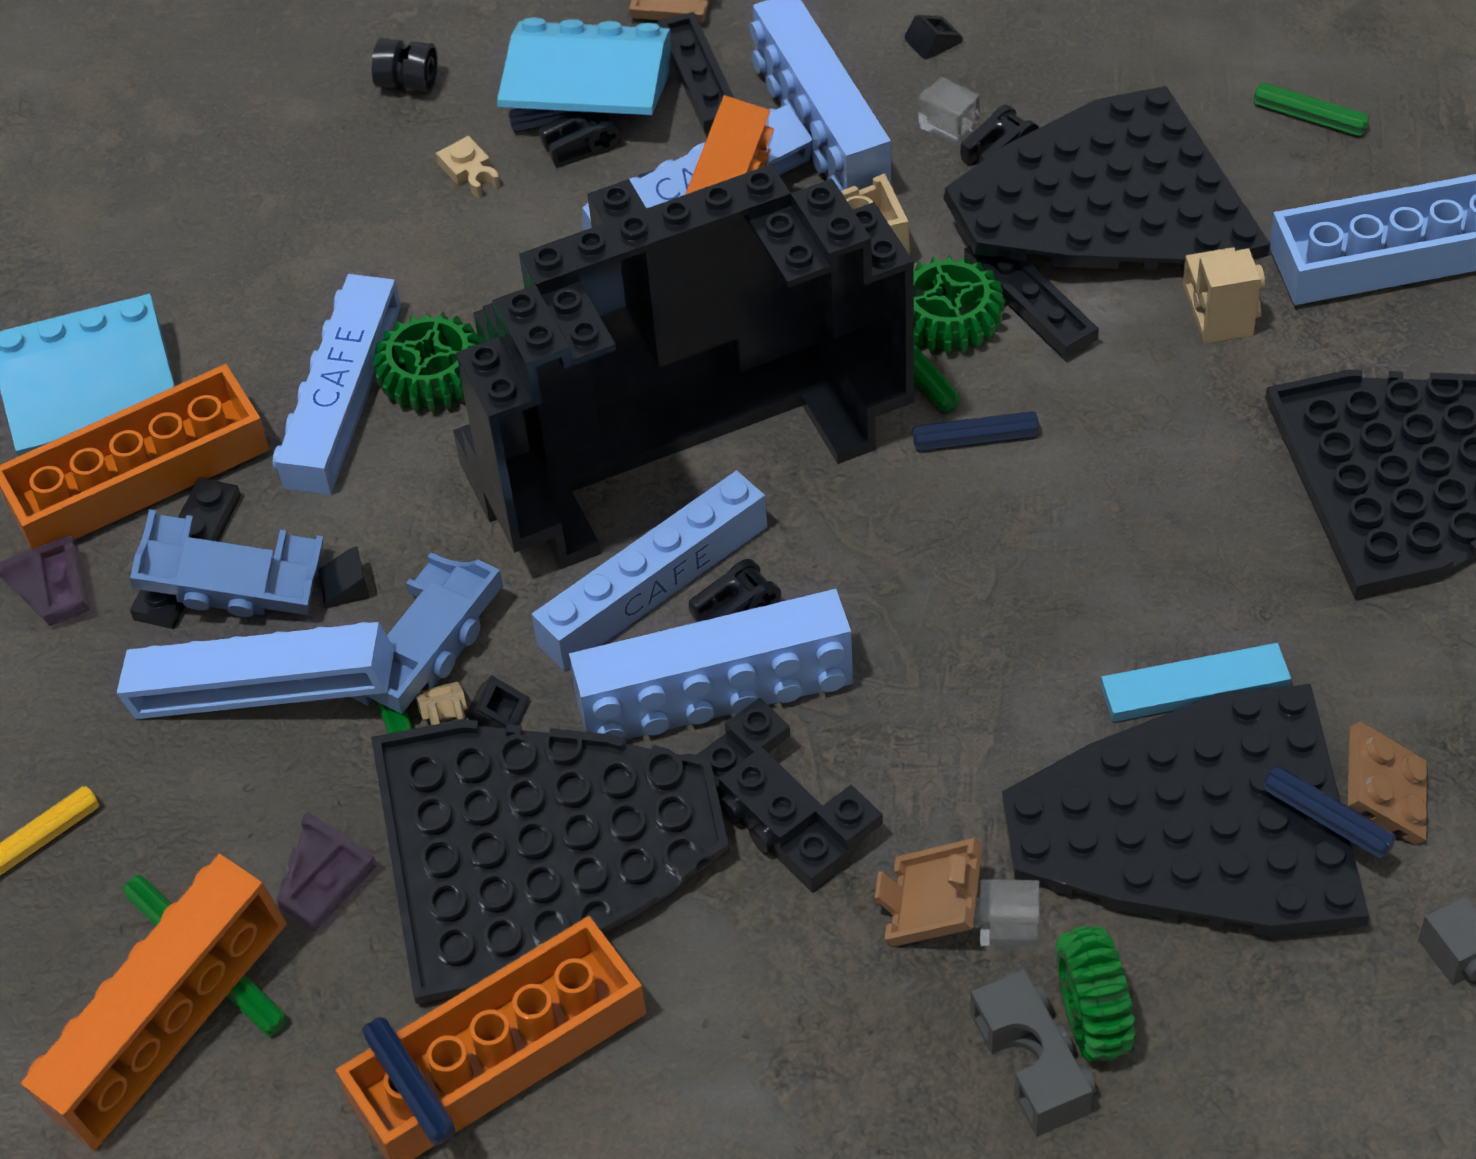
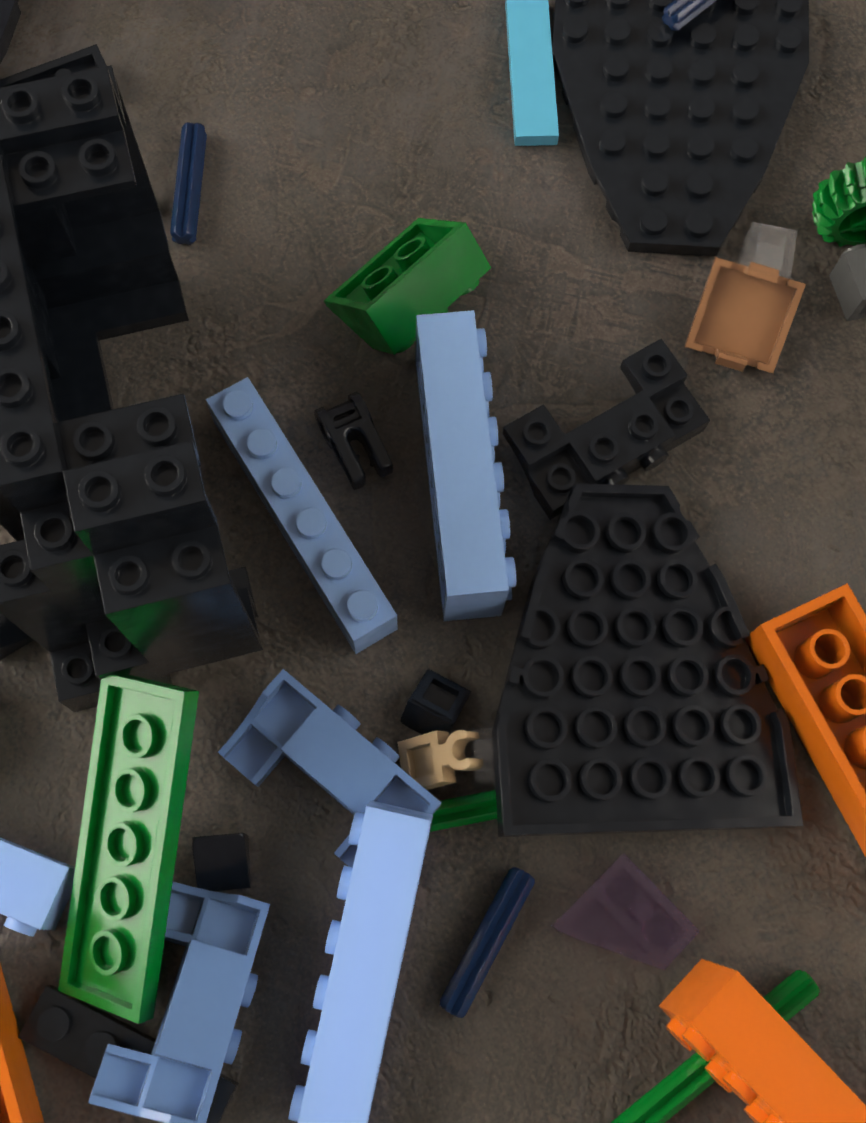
camera: 90 degrees left, 20 degrees up
none -> green plate [58,674,199,1024]
none -> green slope [324,218,491,355]
none -> dark blue axle [440,867,535,1018]

